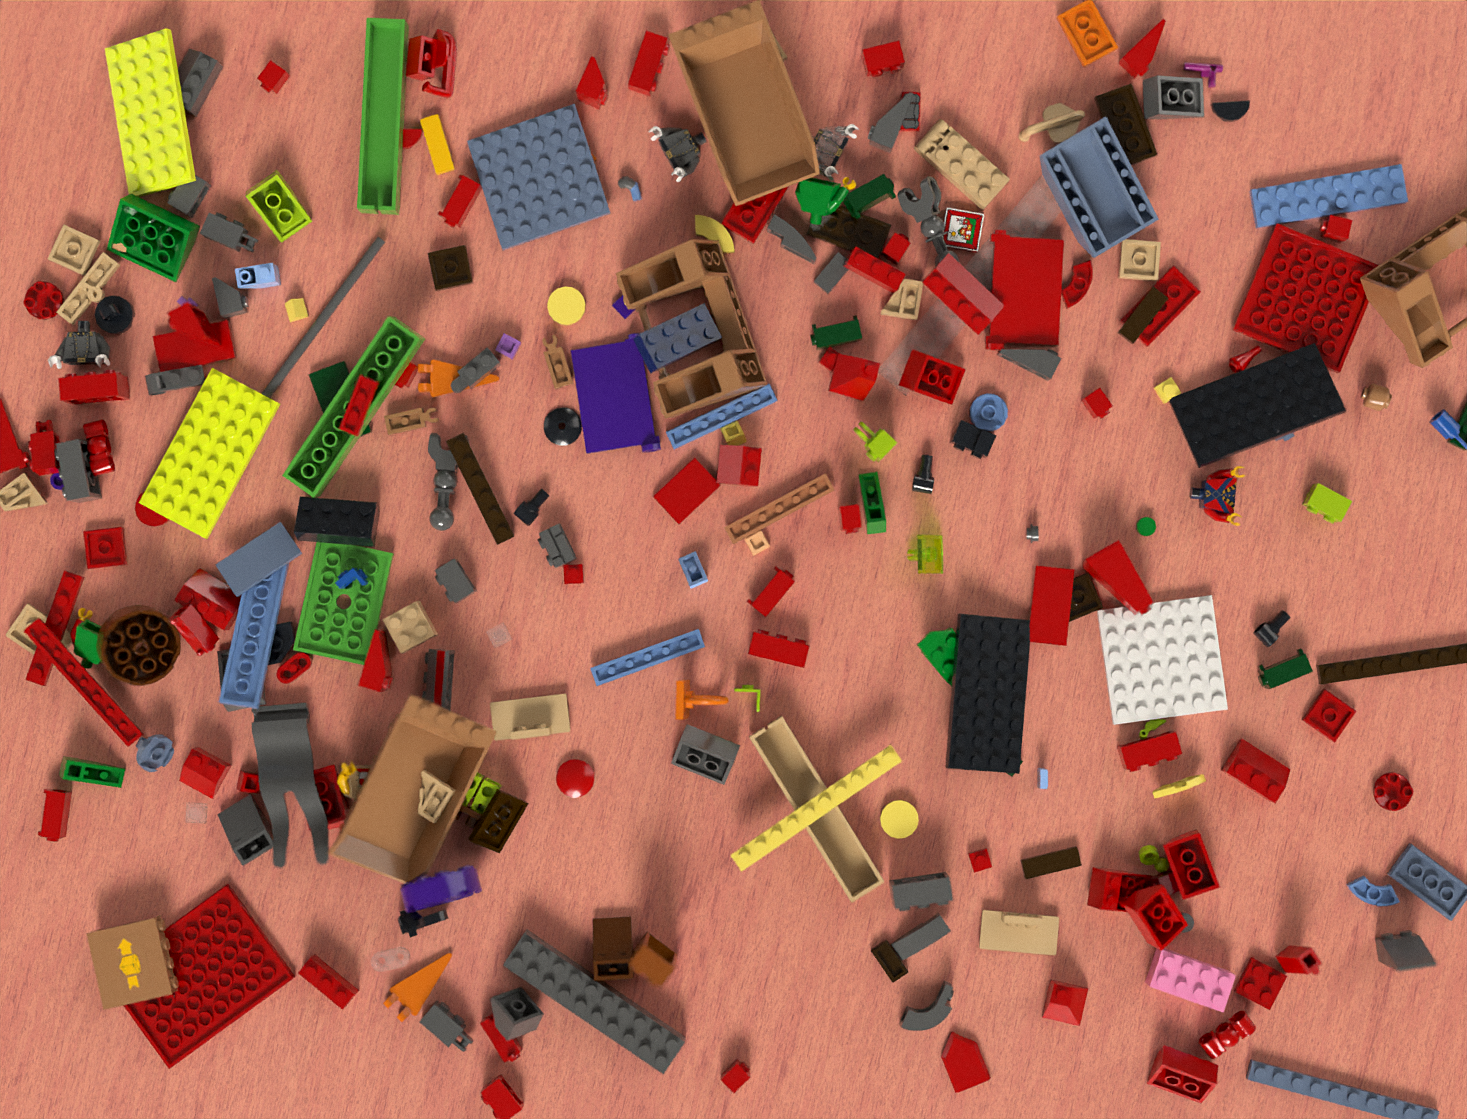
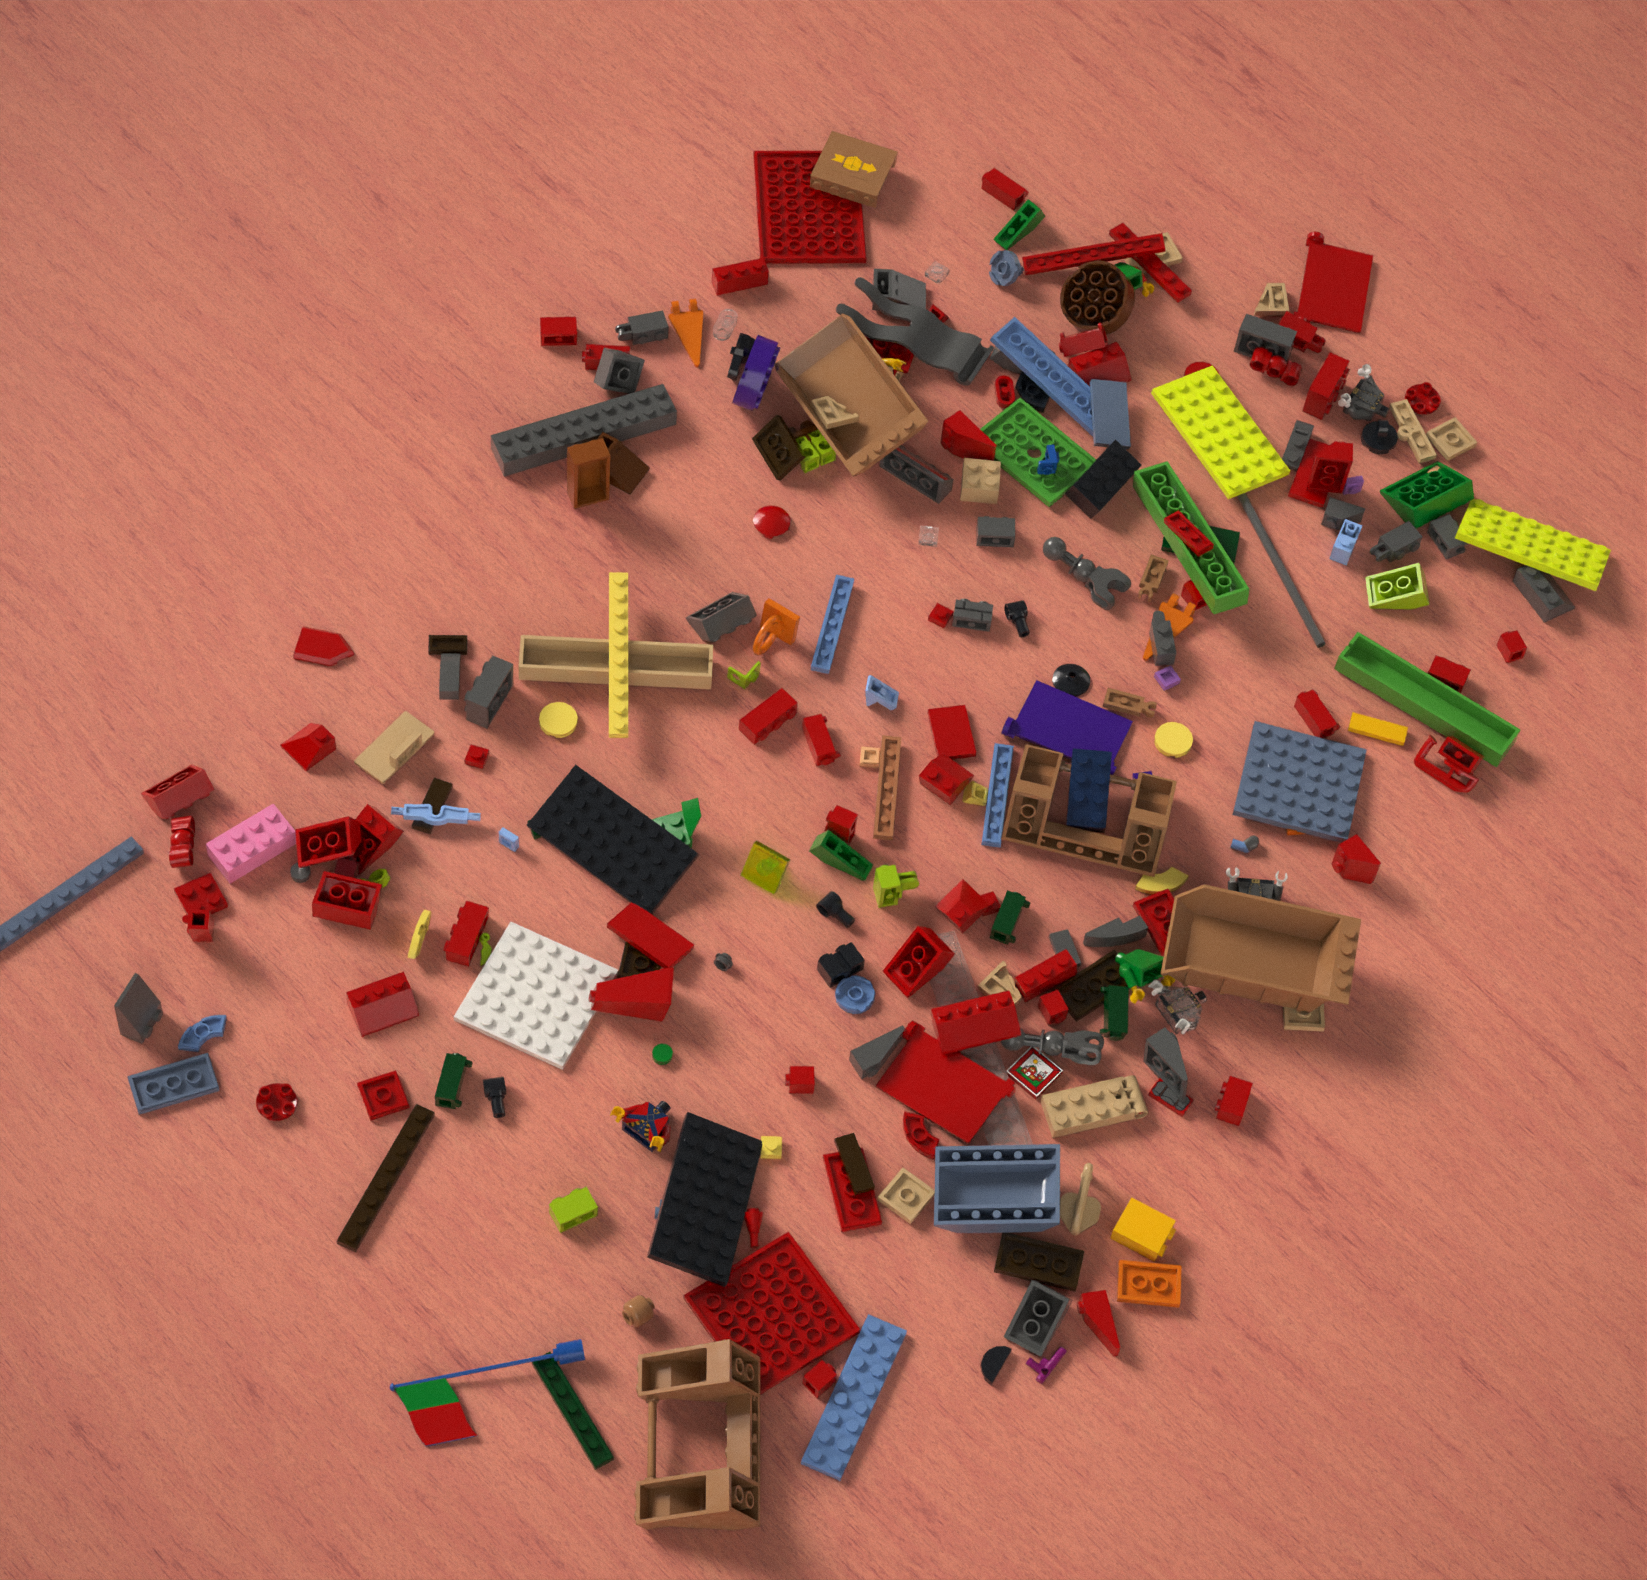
camera: 115 degrees right, 30 degrees down
red tile [83,527,127,569] -> none
red slope [179,747,232,799] -> none
light yellow slope [285,298,309,322] -> none
red tile [402,129,423,149] -> none
dark brown plate [428,245,474,291] -> none
dark brown plate [446,433,514,545] -> none
tan bracket [490,694,571,741] -> none
red brick [628,30,671,96] -> none
red brick [720,1059,751,1093] -> none
dark grey arch [899,981,954,1031] -> none
none -> light blue piece [391,804,481,826]
none -> yellow brick [1110,1197,1177,1262]
none -> red brick [1427,655,1471,693]

